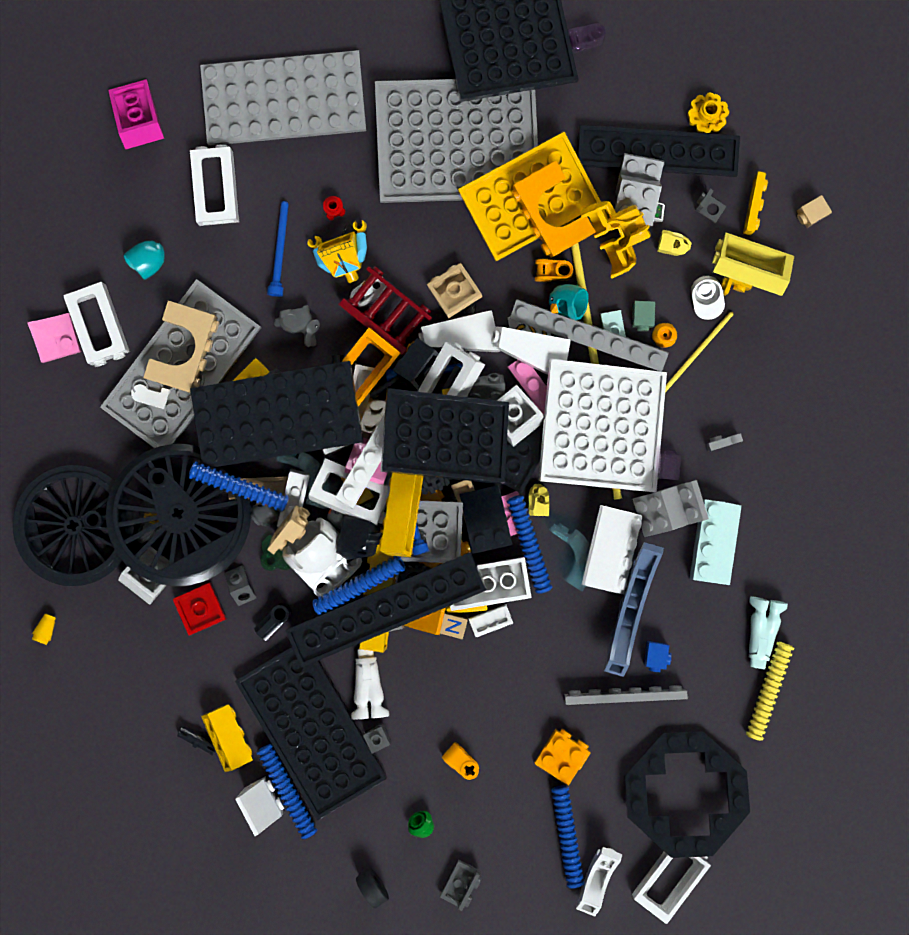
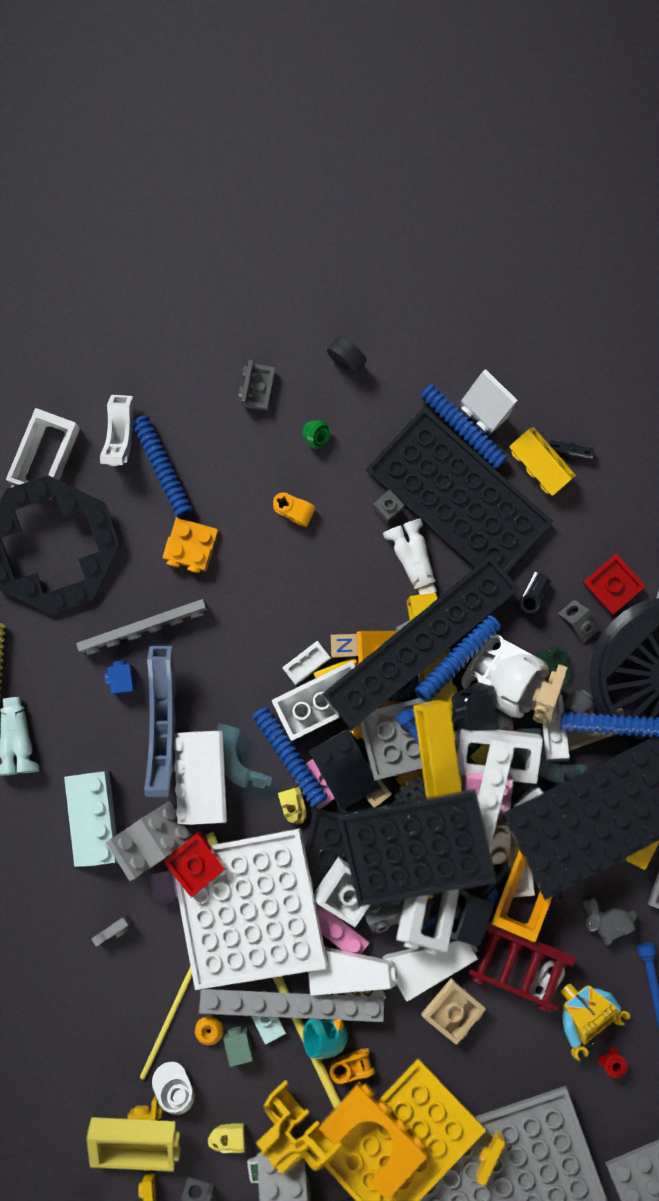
camera: 155 degrees right, 5 degrees down
none -> red plate [164,832,227,898]
none -> yellow plate [476,1131,505,1186]

